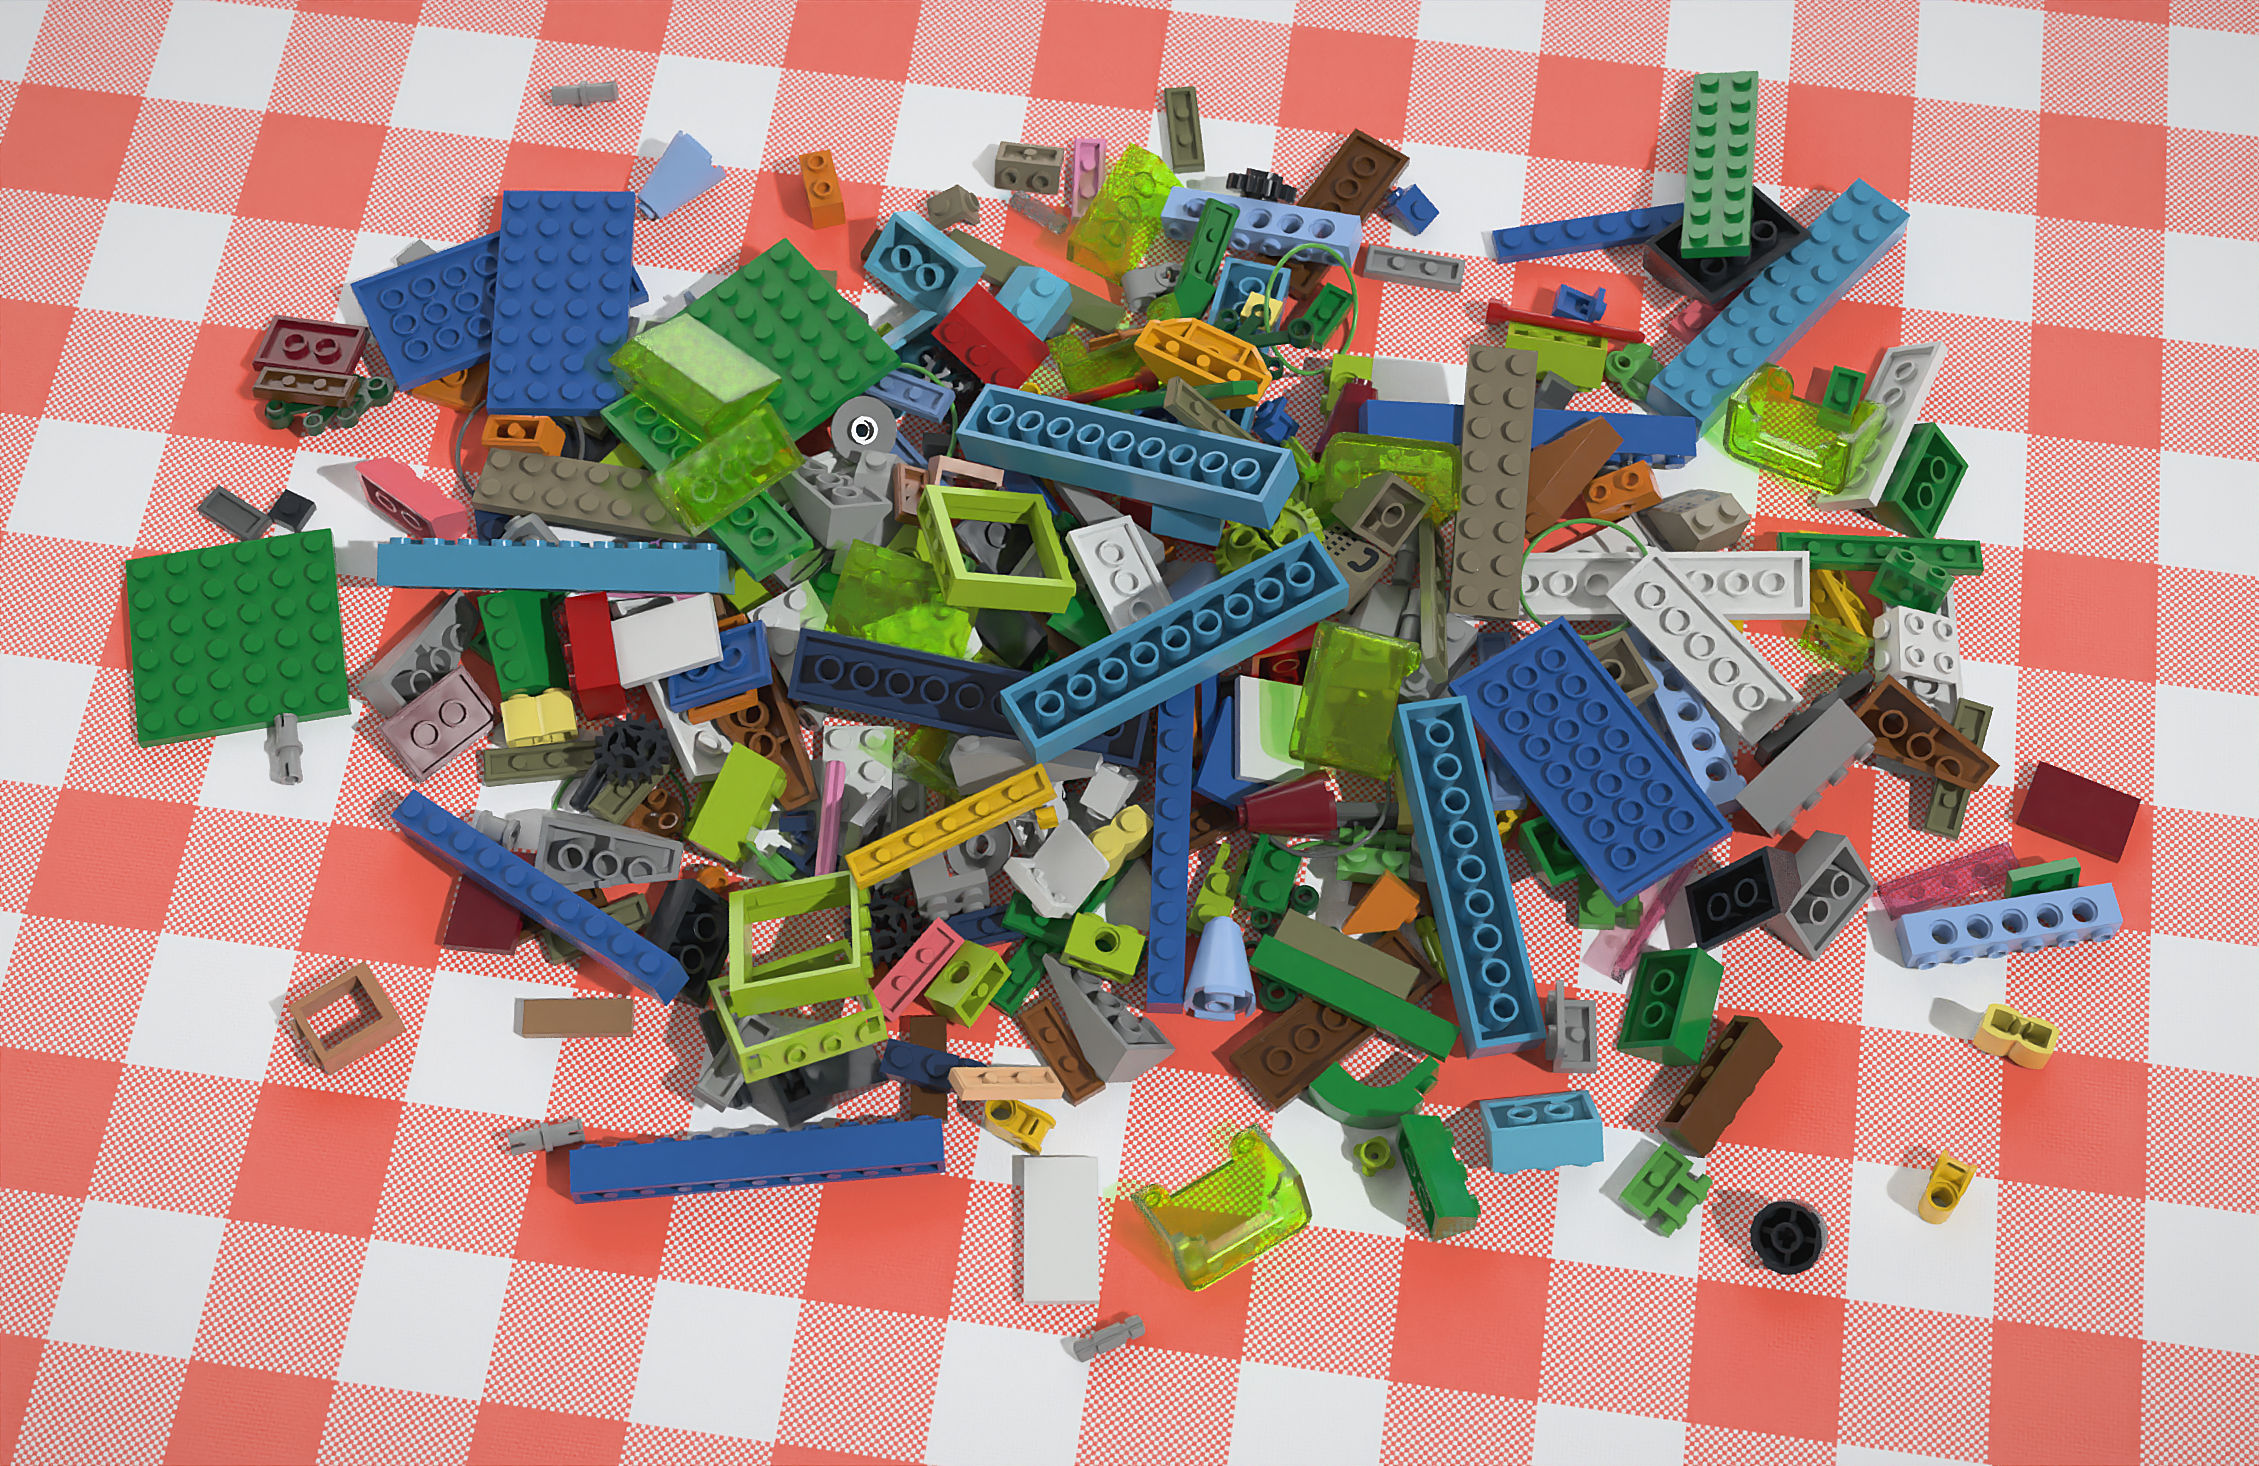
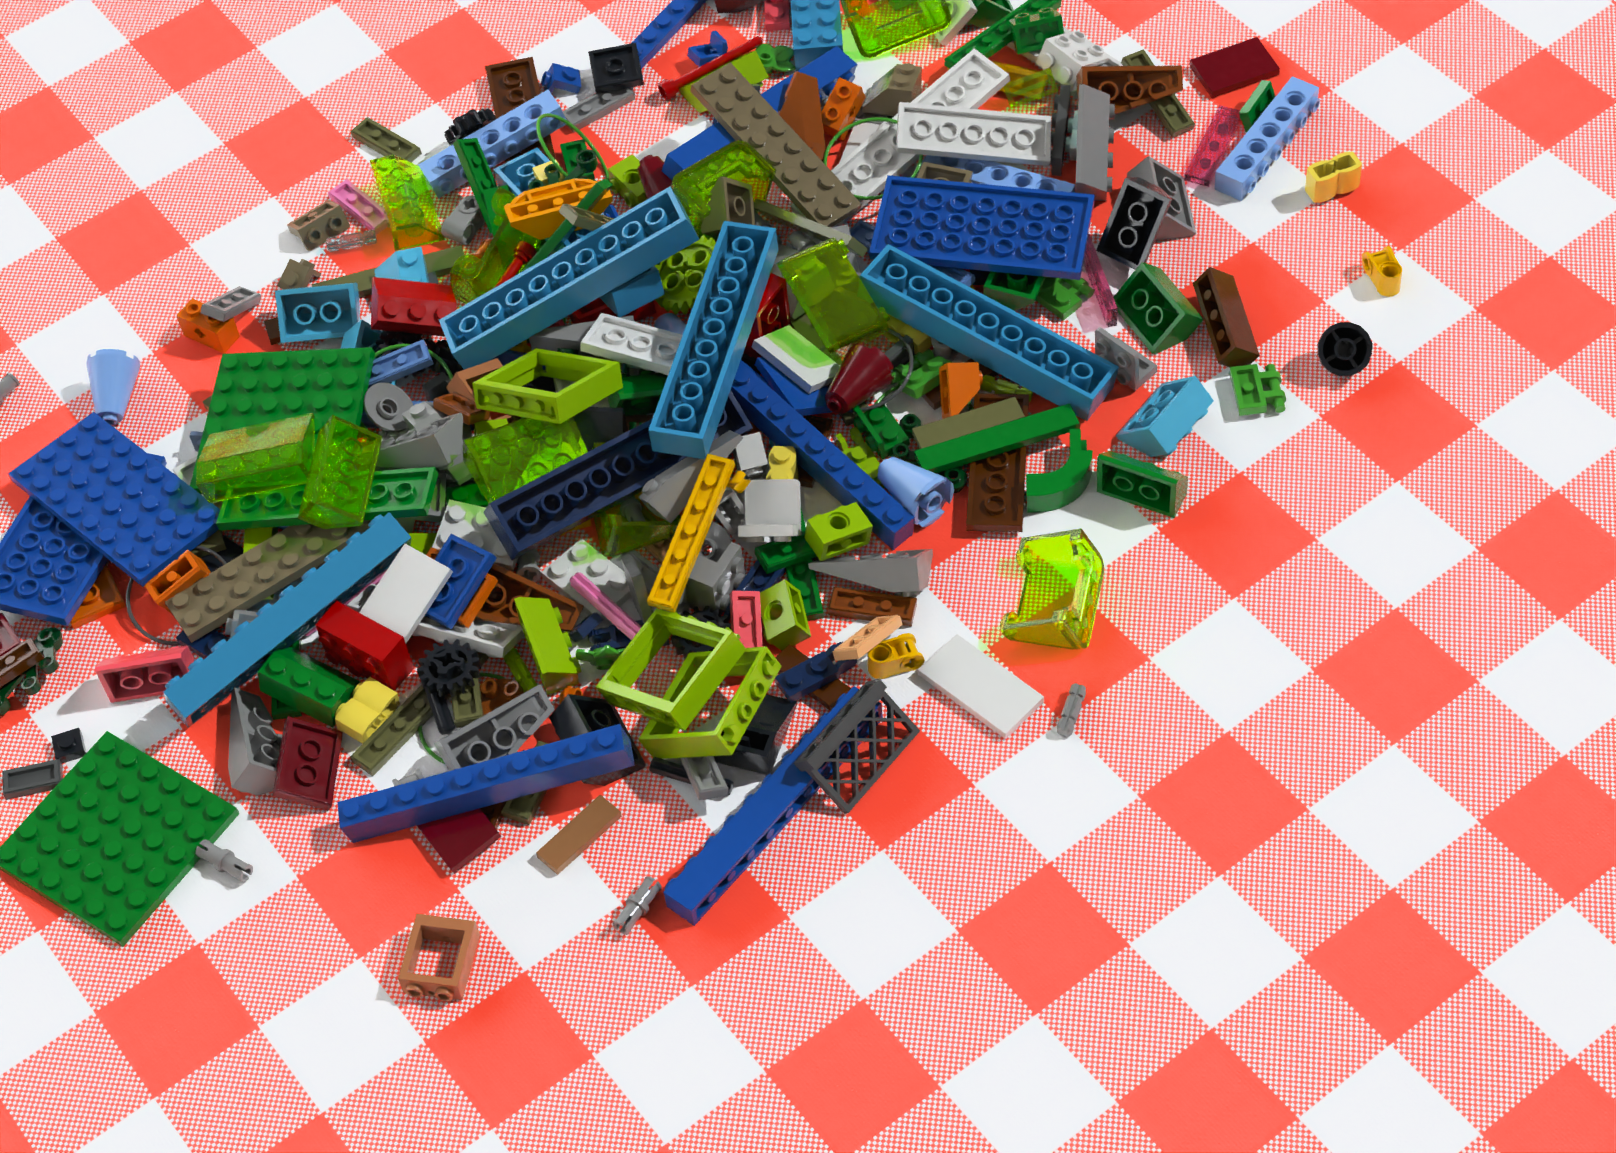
camera: 40 degrees left, 10 degrees down
lime plate [1353,1136,1396,1177] -> none
none -> light grey tile [200,286,262,322]
none -> black tile [588,42,644,94]
none -> dark grey fence [794,679,920,814]

